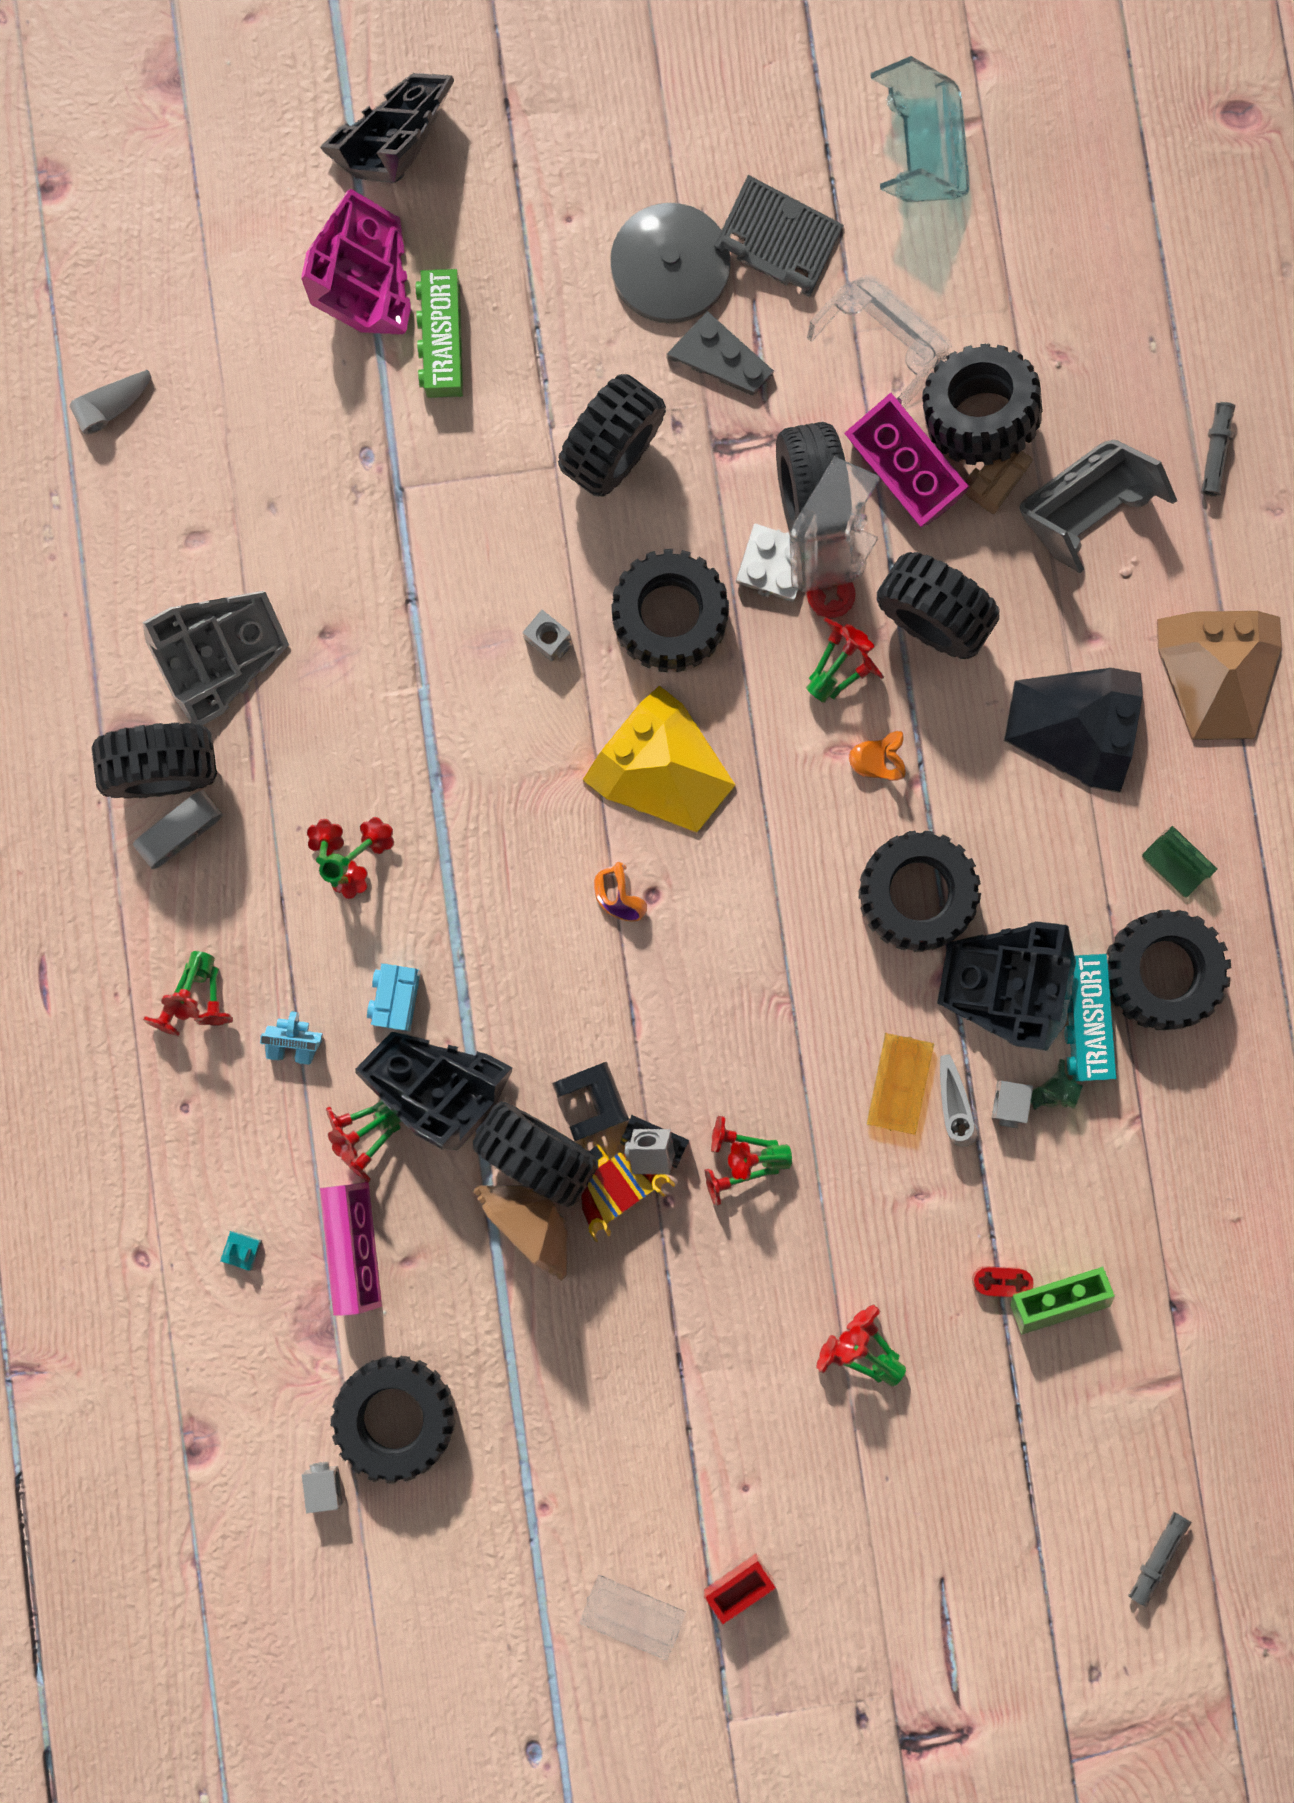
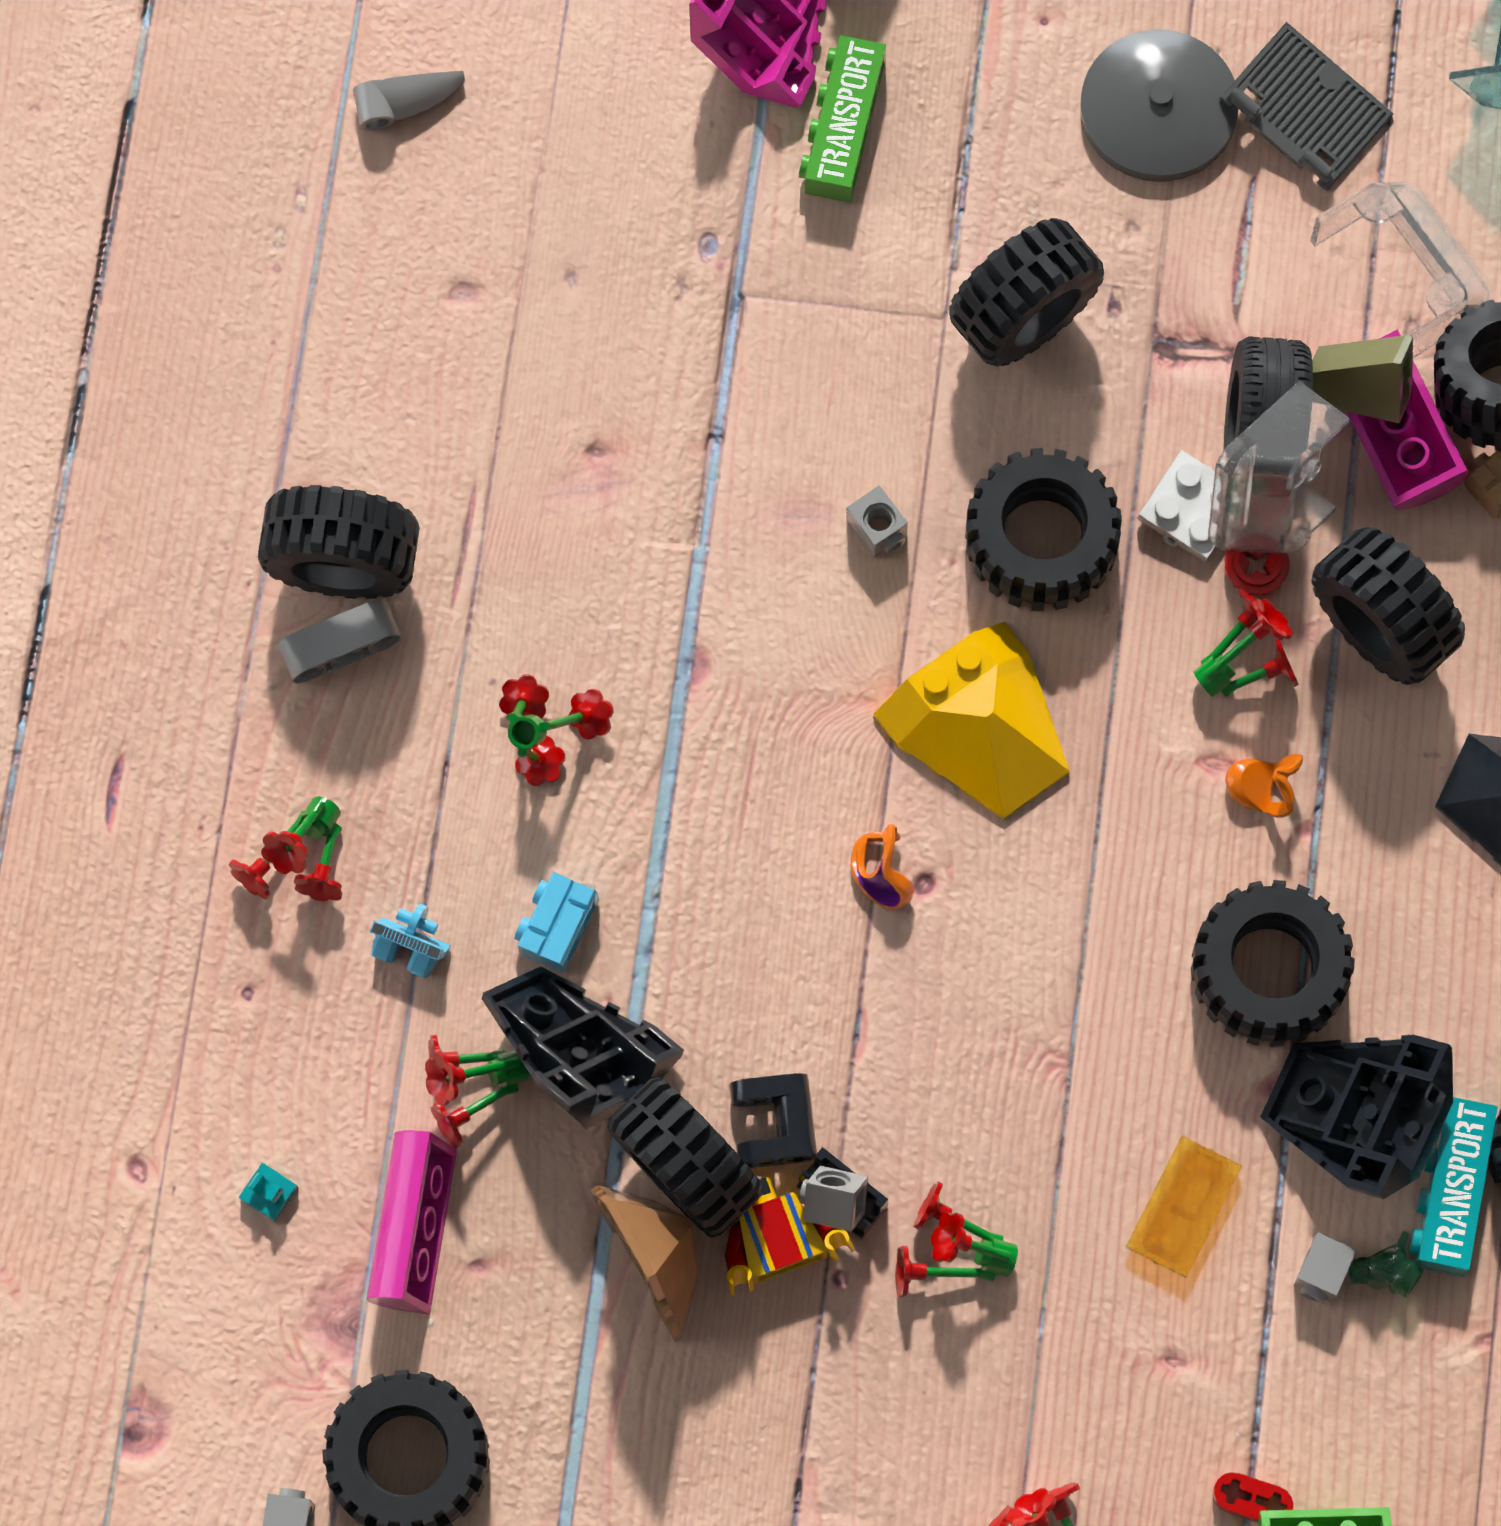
camera: 15 degrees right, 10 degrees down
light grey wedge [143,591,289,725] -> none
dark grey wing [666,311,774,396] -> none
light grey piece [940,1054,977,1147] -> none
none -> olive slope [1312,335,1413,423]

